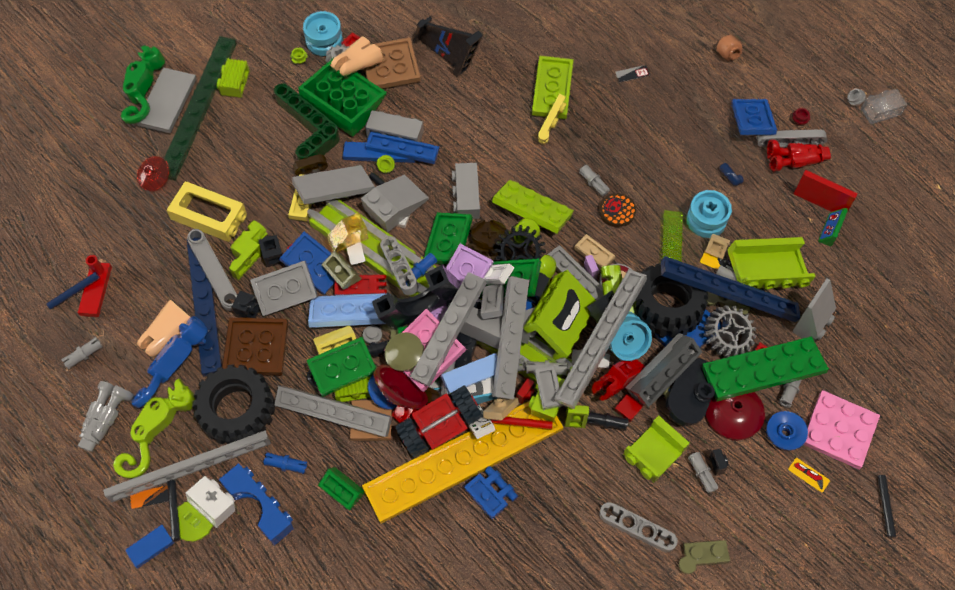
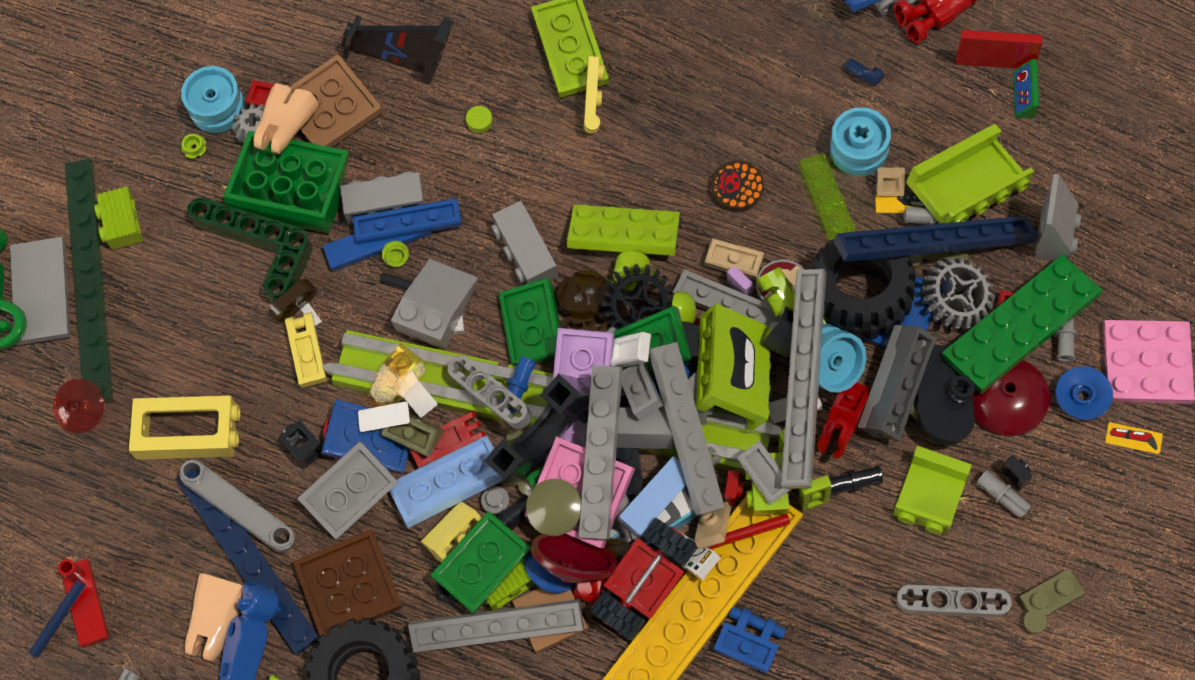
camera: 15 degrees left, 5 degrees up
lime plate [229,220,268,280] -> none
black brick [232,291,260,318] -> none
light grey tile [292,165,375,204] -> none
light grey pin [527,360,567,376] -> none
light grey axle [579,165,610,196] -> none
red tile [614,394,643,422] -> none
none -> white sticker [358,402,410,432]
none -> lime tile [466,106,493,133]

